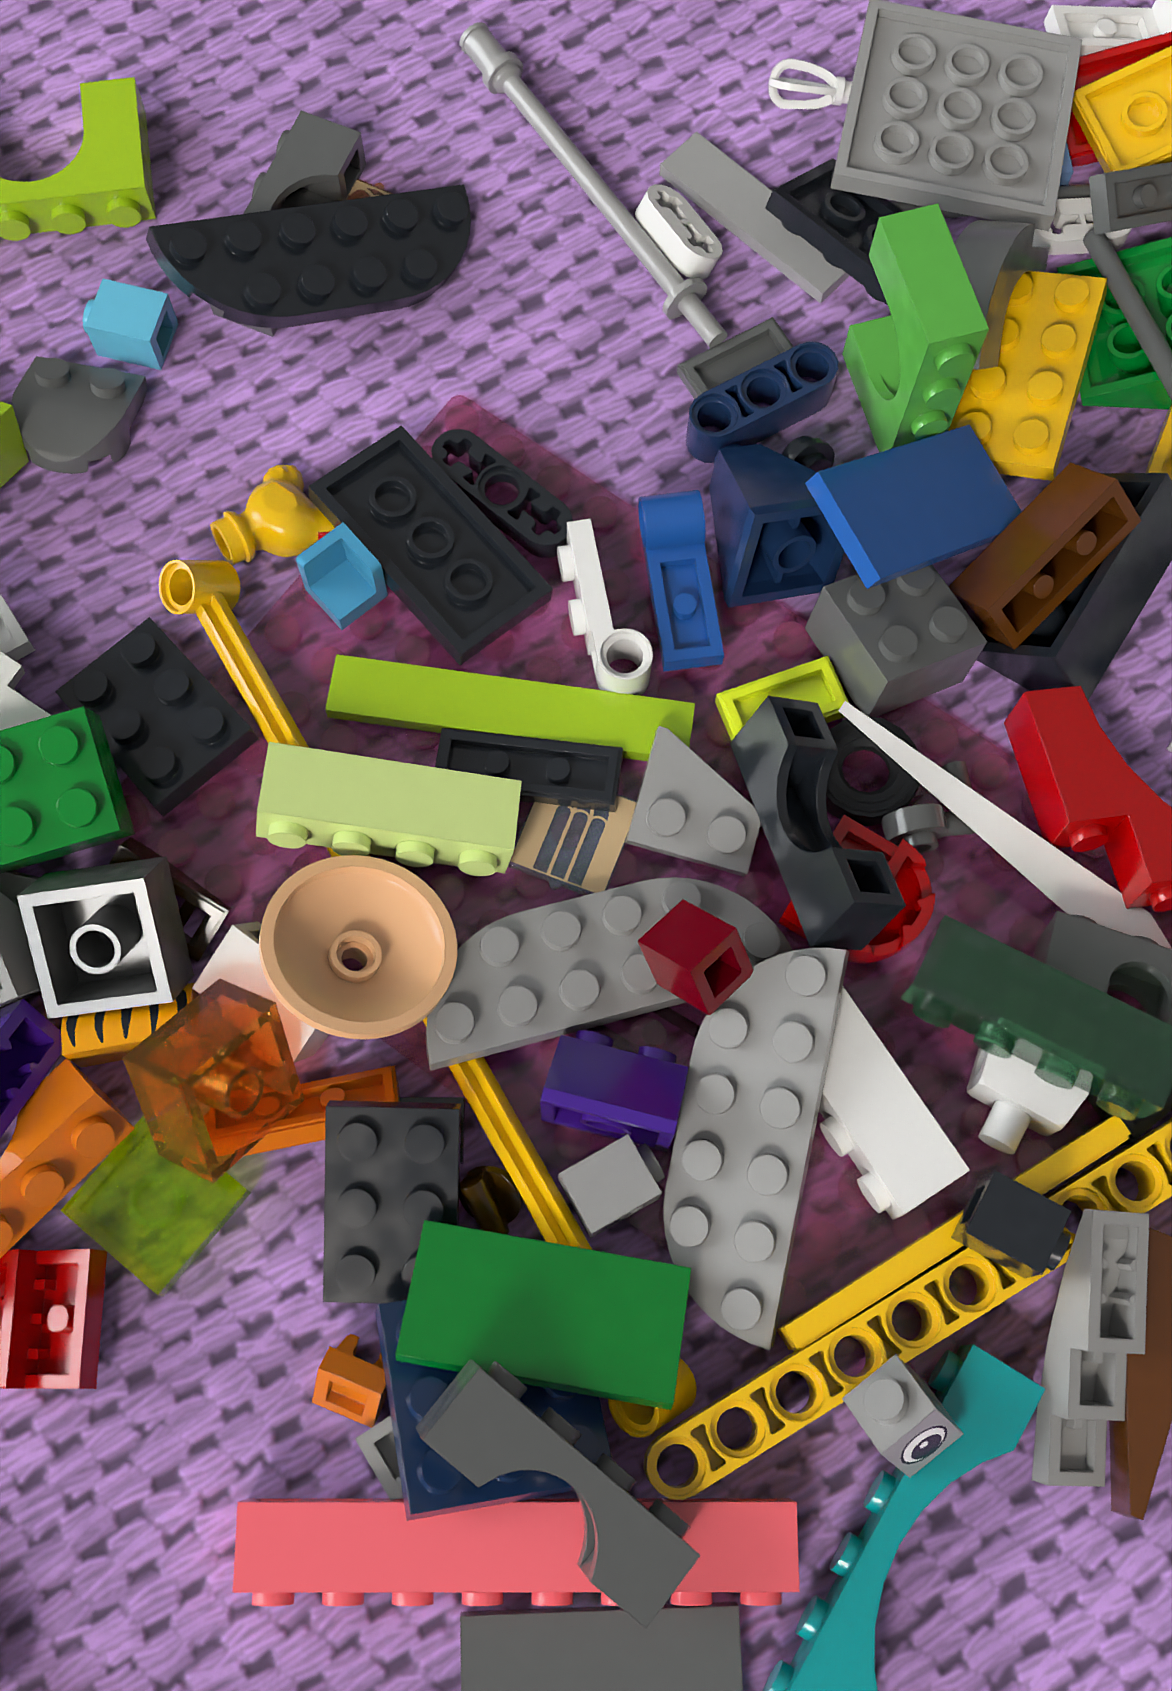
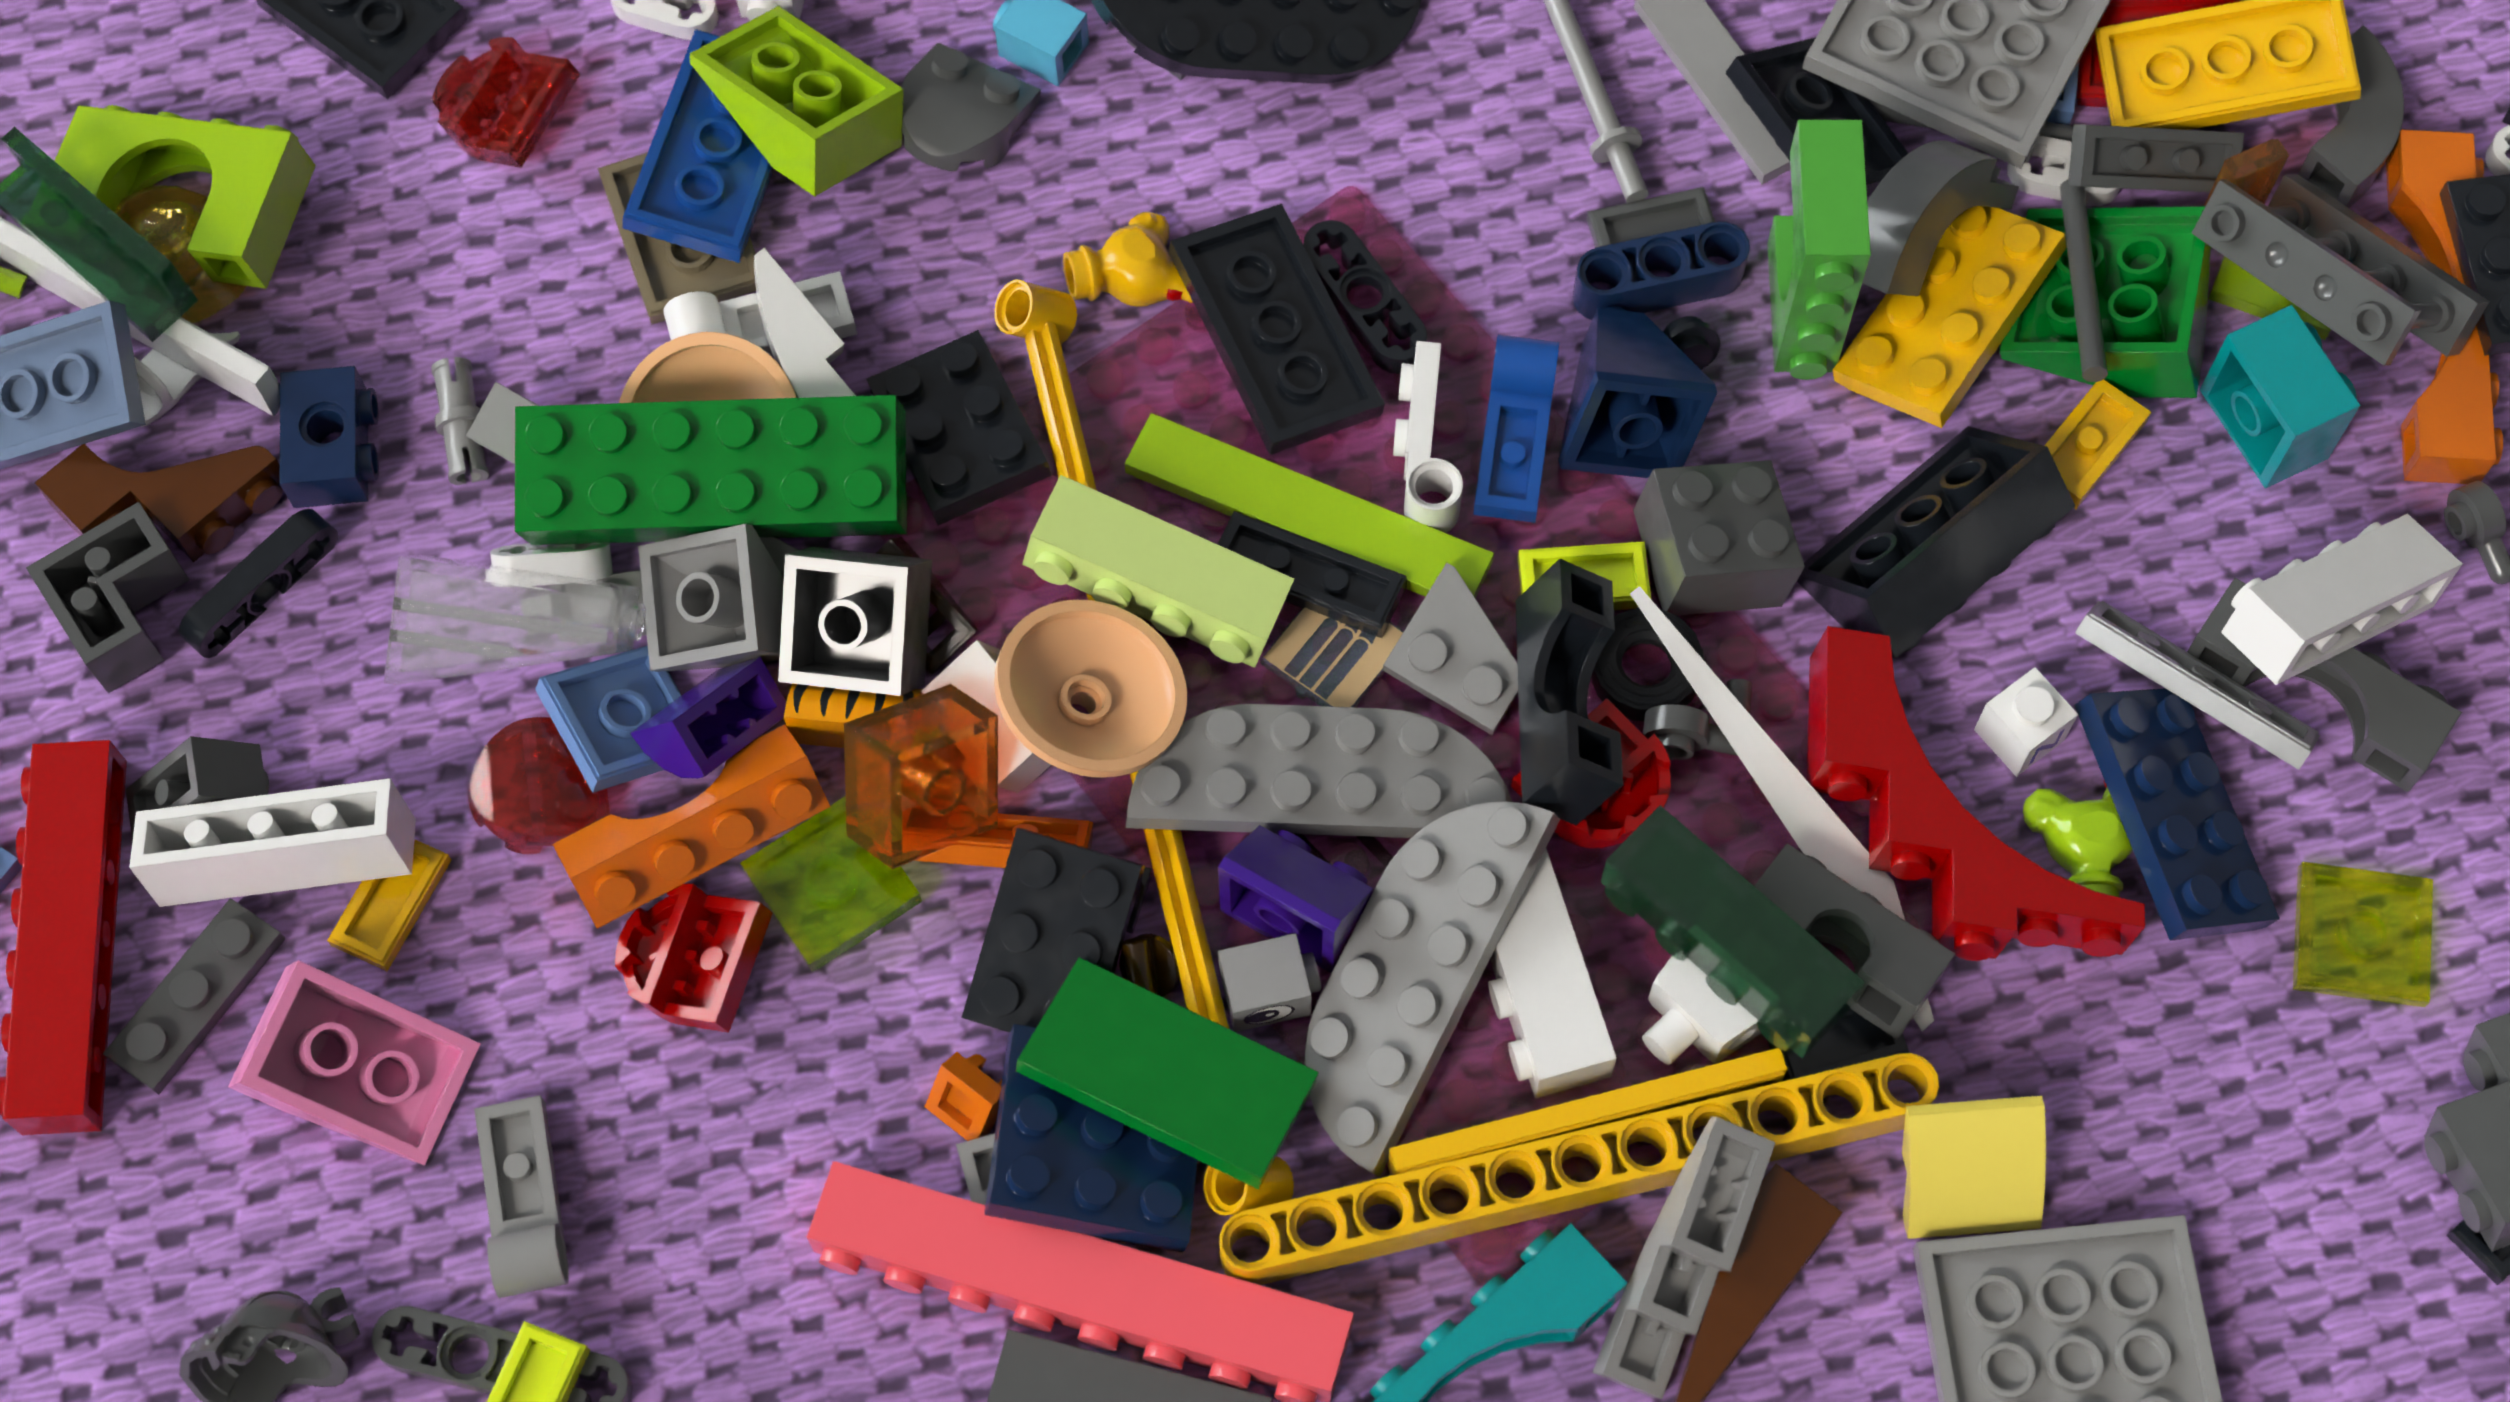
camera: 20 degrees right, 5 degrees down
dark azure panel [296,522,388,630] -> none
dark grey arch [415,1359,701,1629] -> none
white beam [635,184,723,280] -> none
dark red brick [637,899,754,1016] -> none
blue tile [805,424,1022,589] -> none
light grey brick [842,1354,963,1478] -> none
reddish brown brick [948,462,1142,650] -> none
black brick [951,1170,1071,1278] -> none

